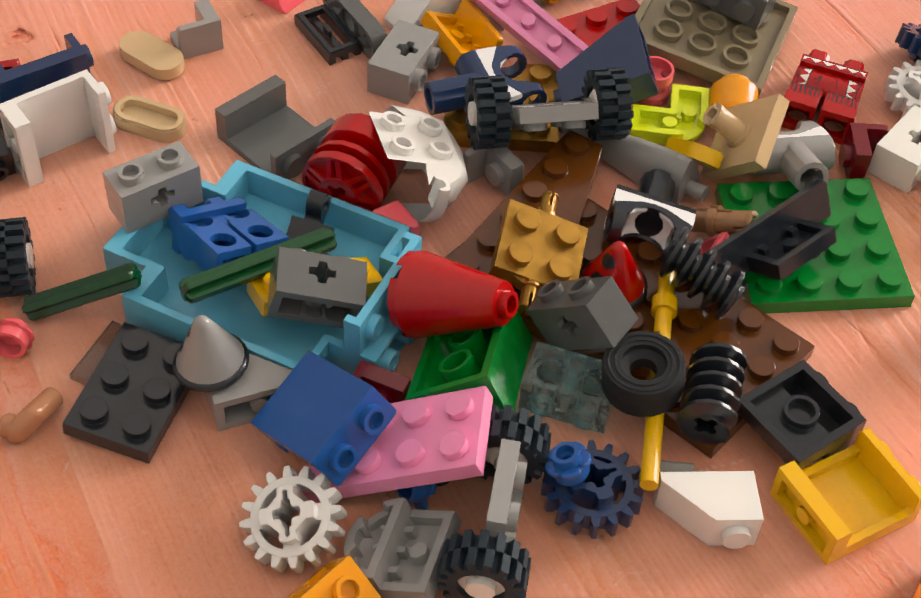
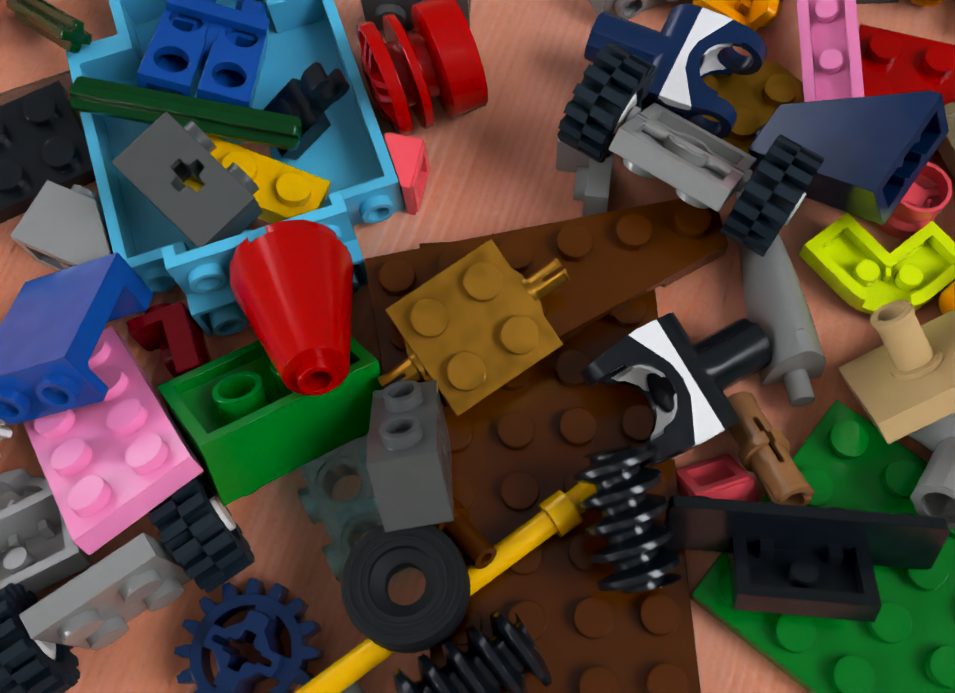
camera: 55 degrees right, 20 degrees up
light grey hat [173,315,249,393] -> none
white animal [369,105,468,223] -> none
blue plate [545,442,592,486] -> none
red hat [579,241,648,309] -> none
yellow tile [665,137,724,170] -> none

